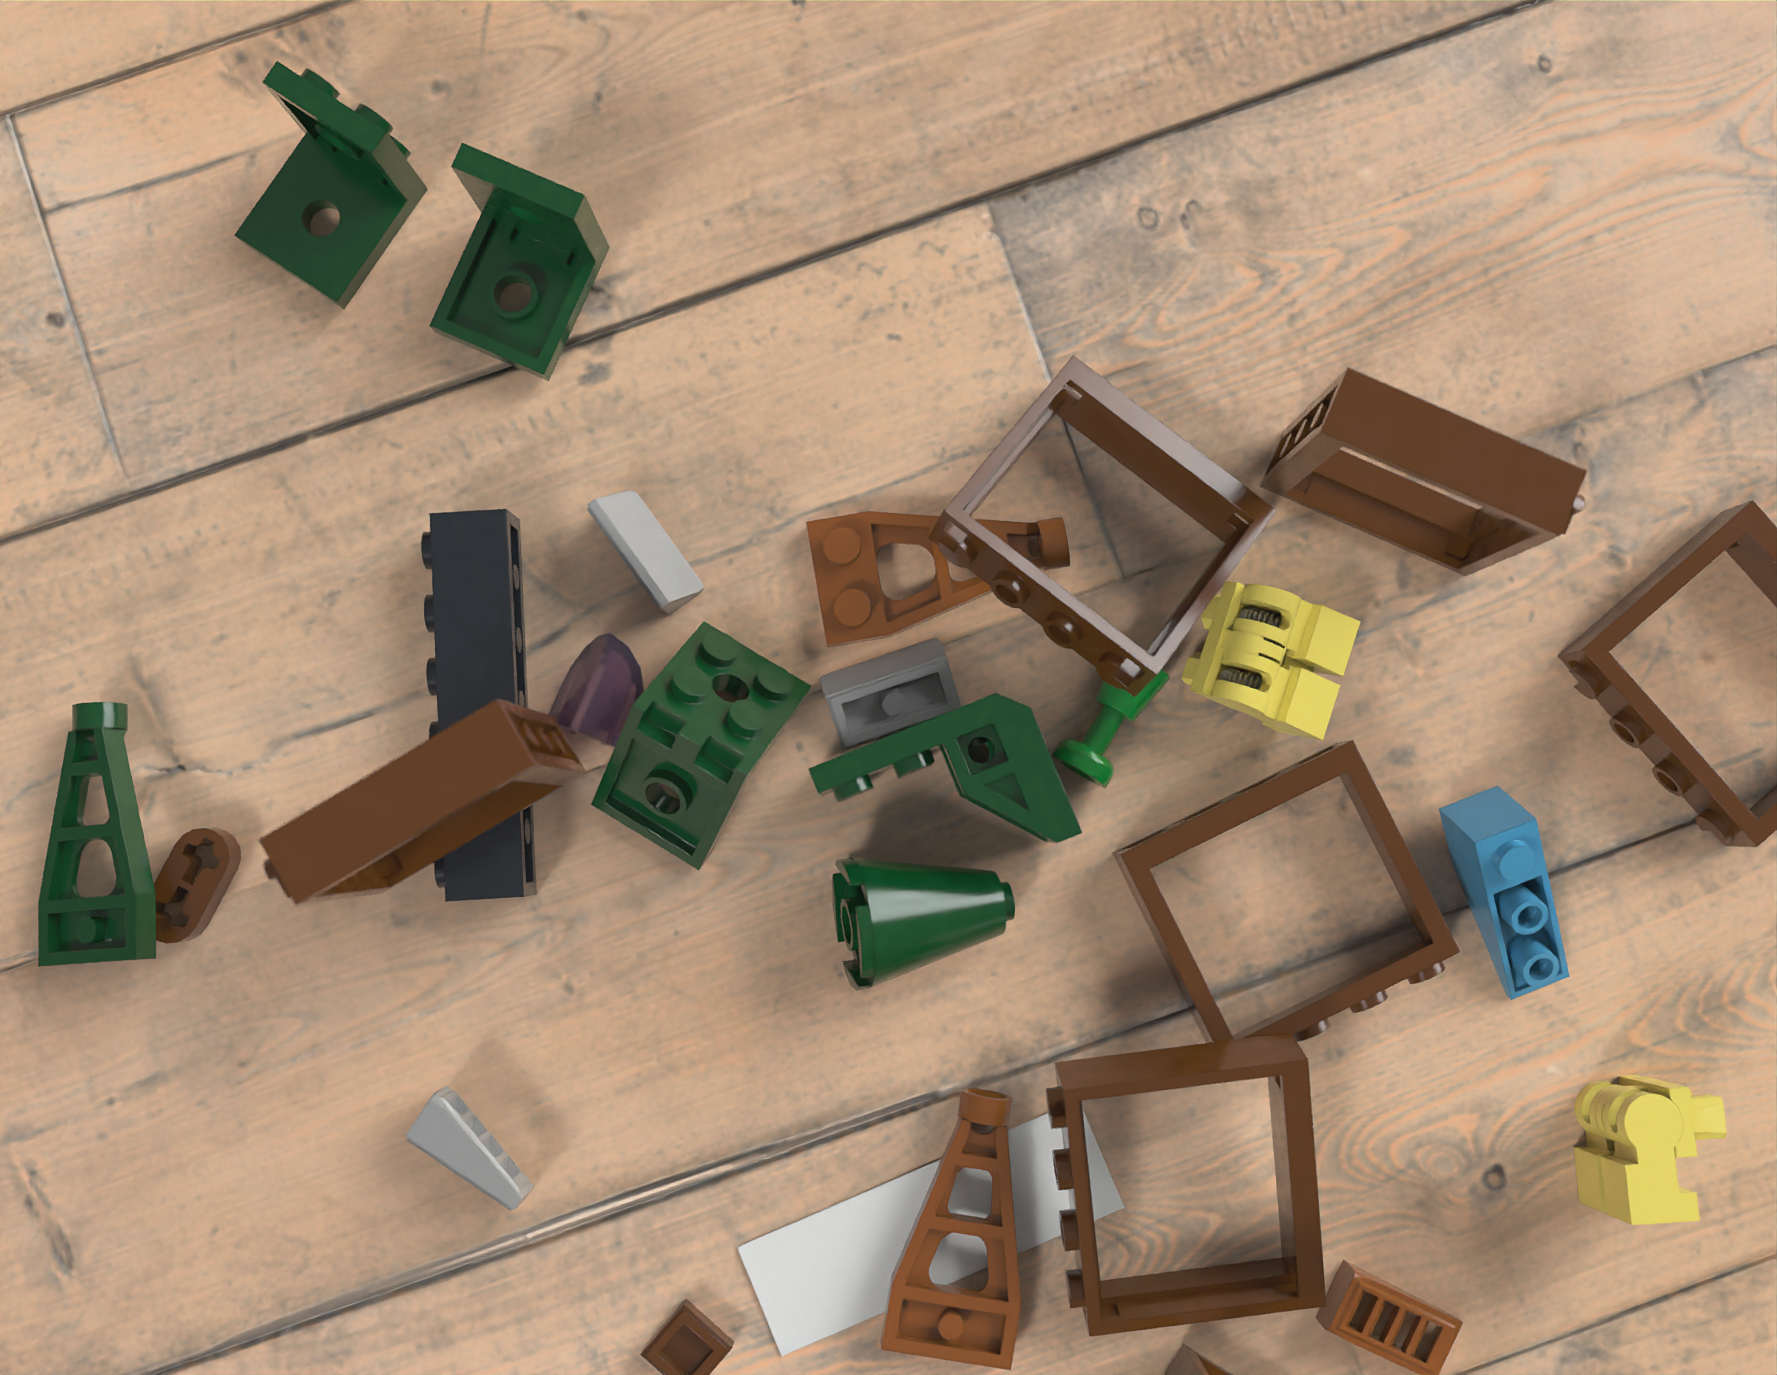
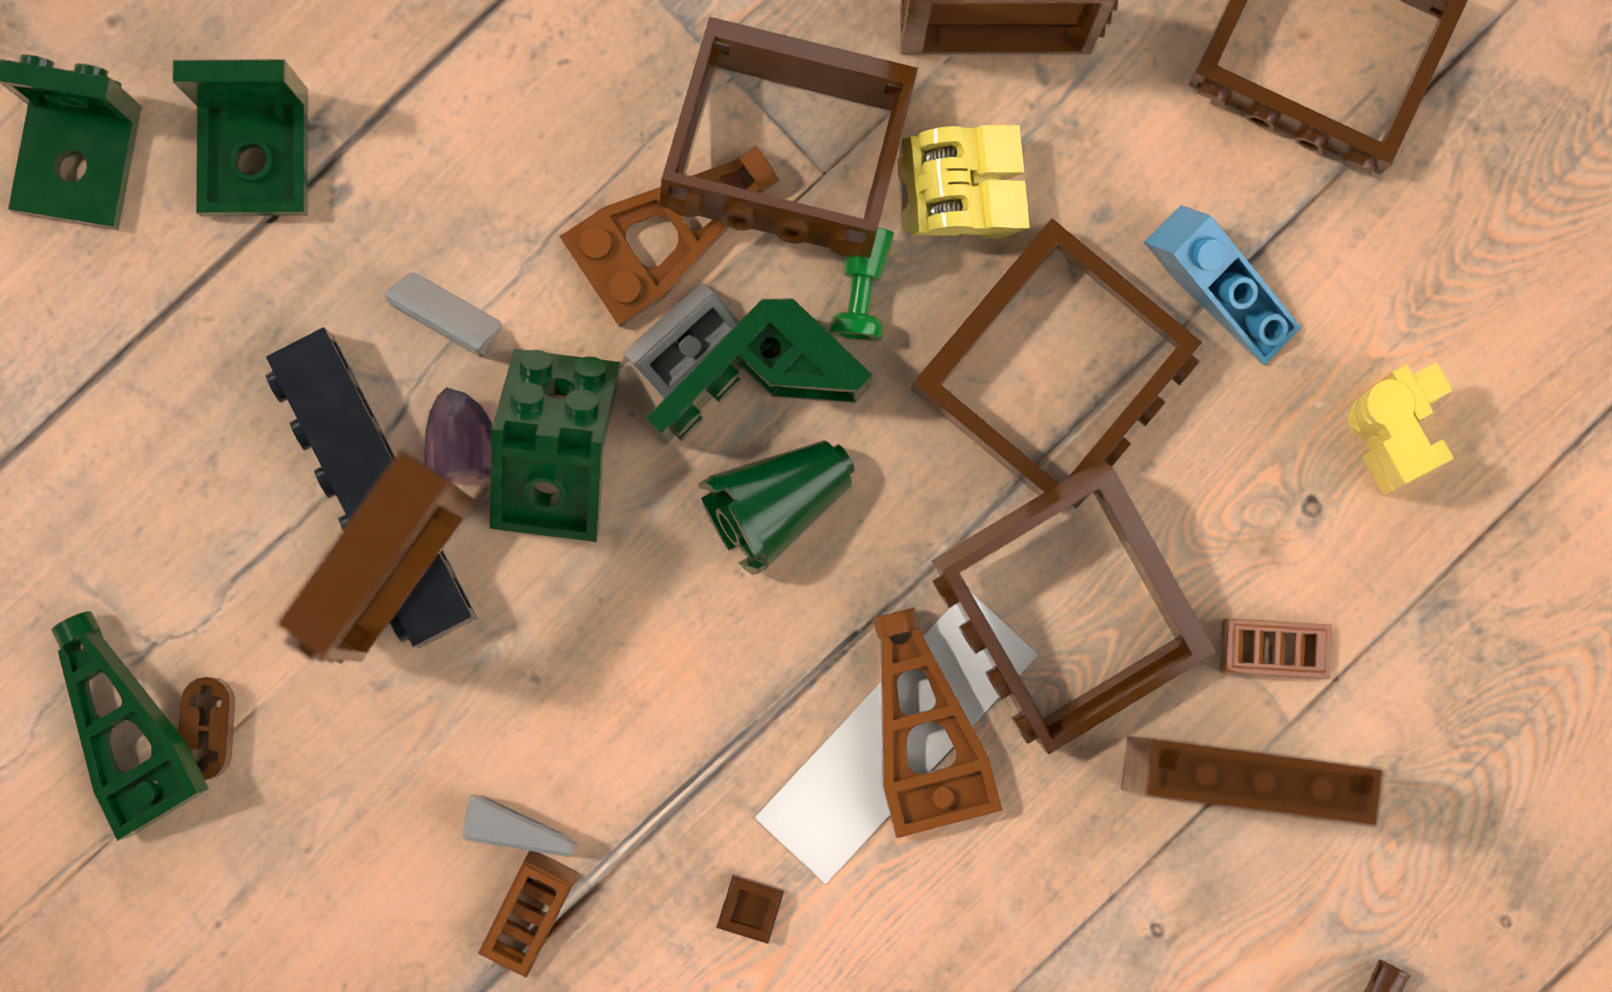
camera: 25 degrees left, 0 degrees up
none -> dark orange slope [478,851,578,978]

